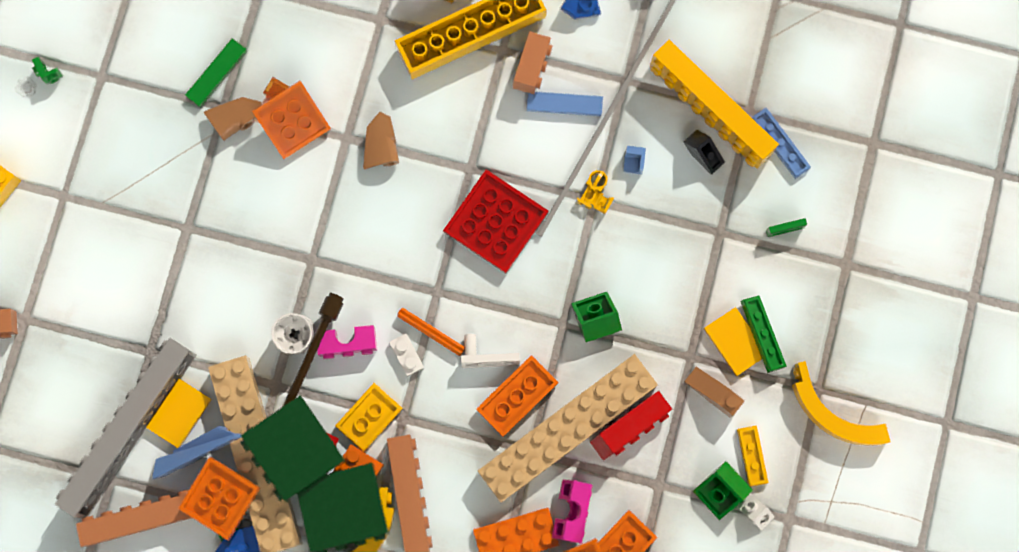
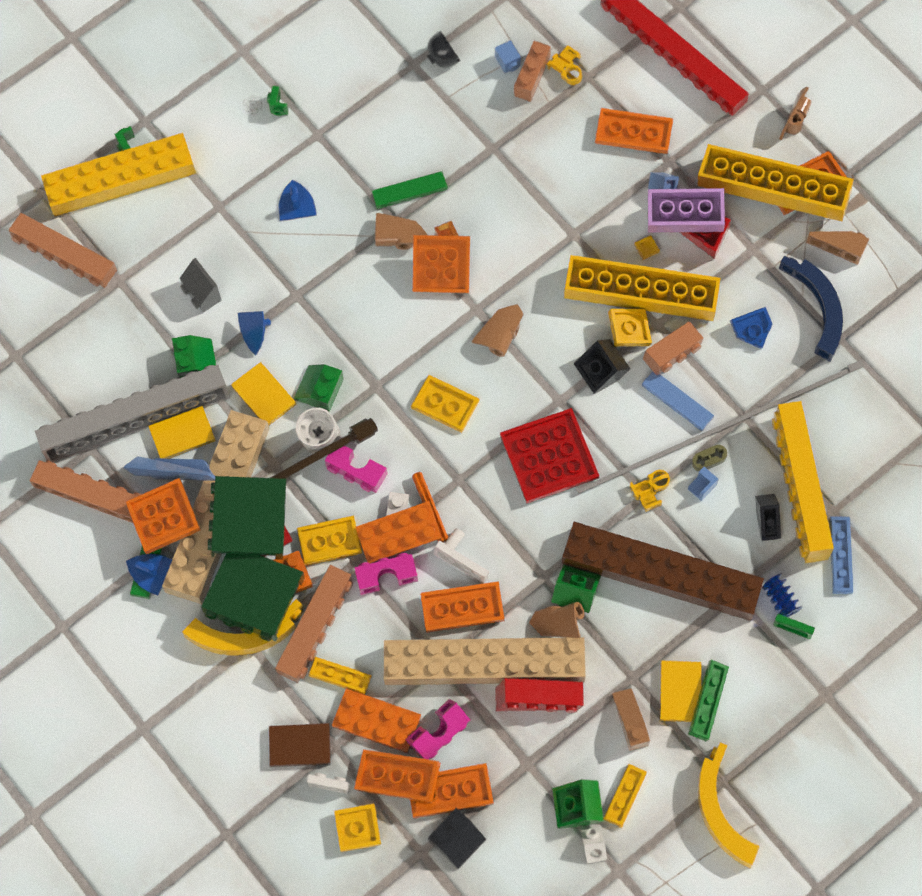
camera: 40 degrees right, 10 degrees down
none -> green slope [172,335,216,378]
none -> dark grey slope [180,258,222,313]
none -> yellow tile [231,362,297,426]
none -> blue shield [237,311,271,356]
none -> blue shield [279,179,317,221]
none -> green slope [294,364,344,412]
none -> yellow tile [309,657,372,695]
none -> dark pink arch [354,553,418,595]
none -> orange plate [355,501,442,564]
none -> yellow tile [411,375,480,433]
none -> medium nougat panel [529,602,584,638]
none -> reddish brown brick [562,521,764,621]
none -> black slope [574,339,631,394]
none -> yellow plate [608,309,652,347]
none -> olive beam [692,445,727,471]
none -> clear blue piece [762,573,803,617]

